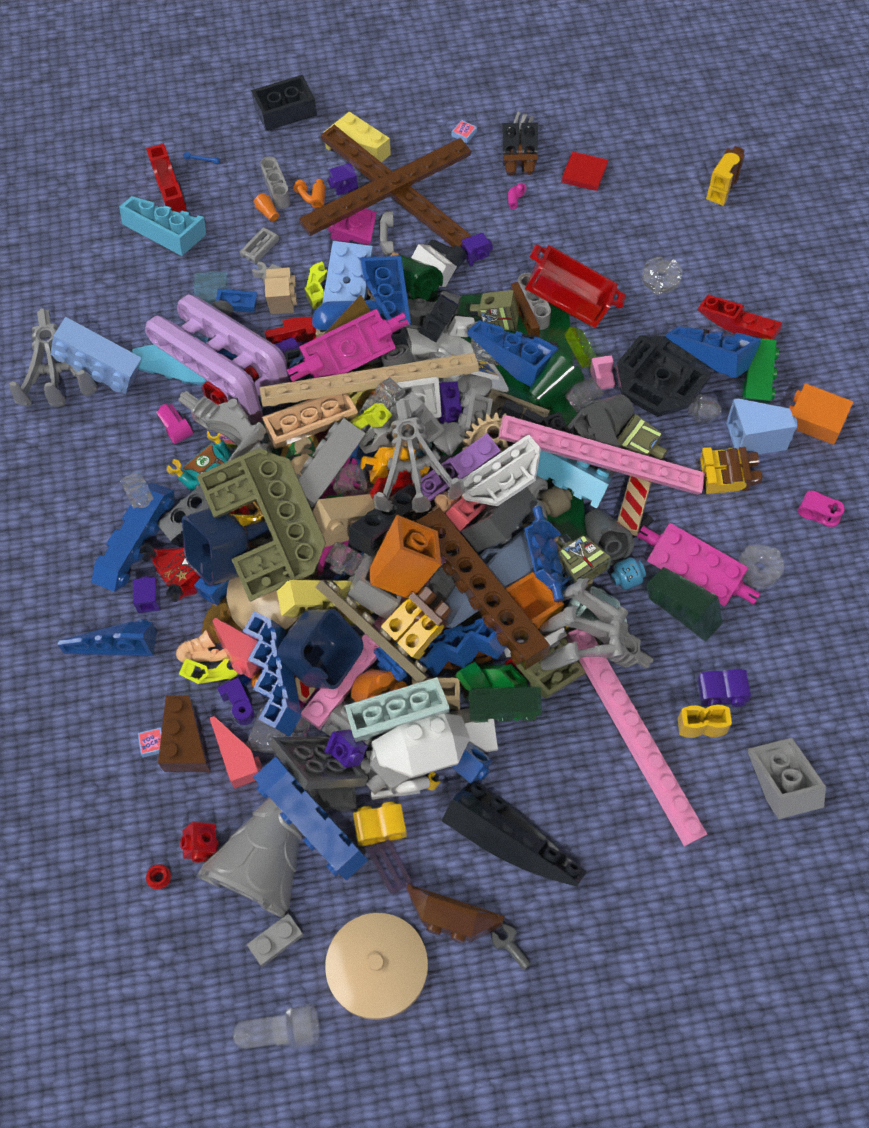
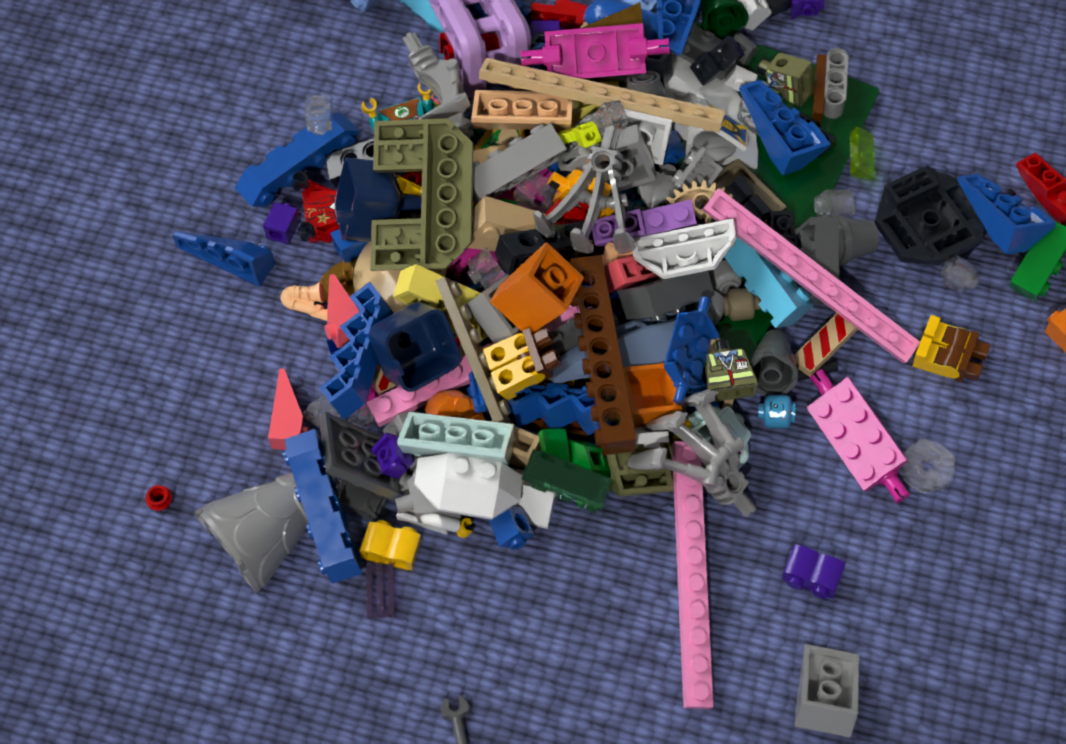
camera: 25 degrees right, 0 degrees up
tile [138,727,162,757] -> none
dark pink piece [156,404,194,444] -> none
reddish brown wedge [158,695,211,772] -> none
neon yellow piece [179,658,238,684] -> none
red brick [180,822,218,863] -> none
dark purple leg [217,678,255,725] -> none
clear piece [233,1004,319,1049] -> none
light grey plate [247,913,304,967] -> none
tan dish [325,913,428,1020] -> none
reddish brown wedge [407,884,505,944] -> none
dark purple leg [439,382,462,424] -> none
black wedge [441,782,587,887] -> none
red container [525,244,626,328] -> none
dark green cone [527,350,585,407] -> none
bright pink panel [590,355,615,390] -> none
olive torso [617,414,668,460] -> none
clear plate [642,257,682,295] -> none
clear green wedge [646,567,723,642] -> none
yellow brick [678,705,732,738] -> none
light blue slope [726,399,797,455] -> none
dark pink piece [798,491,845,527] -> none

